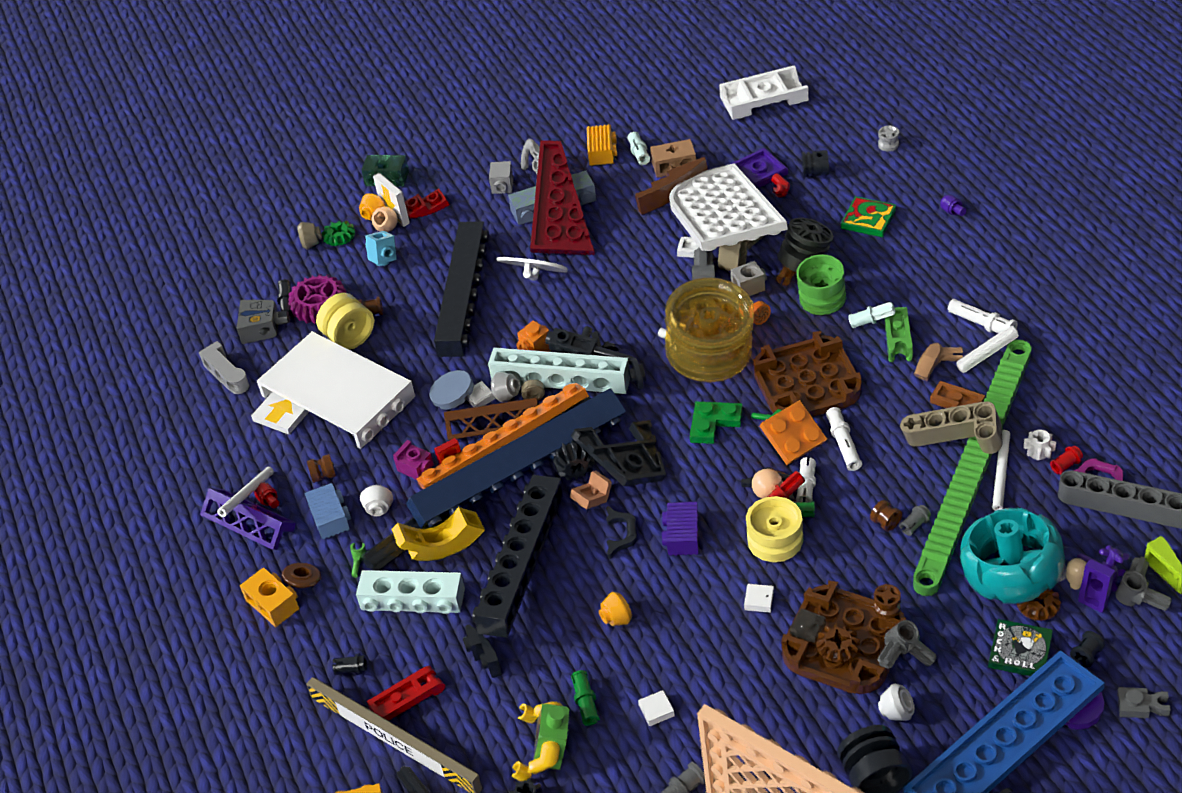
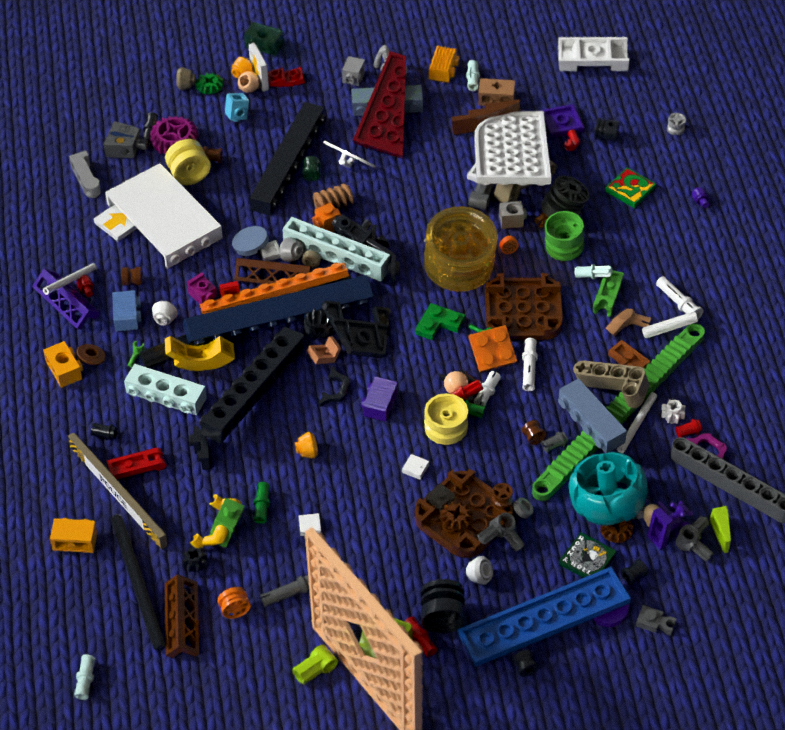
camera: 10 degrees right, 5 degrees up
none -> clear green wheel [303,156,321,181]
none -> medium nougat piece [313,183,354,209]
none -> light grey tile [513,498,533,519]
none -> sand blue brick [558,378,627,453]

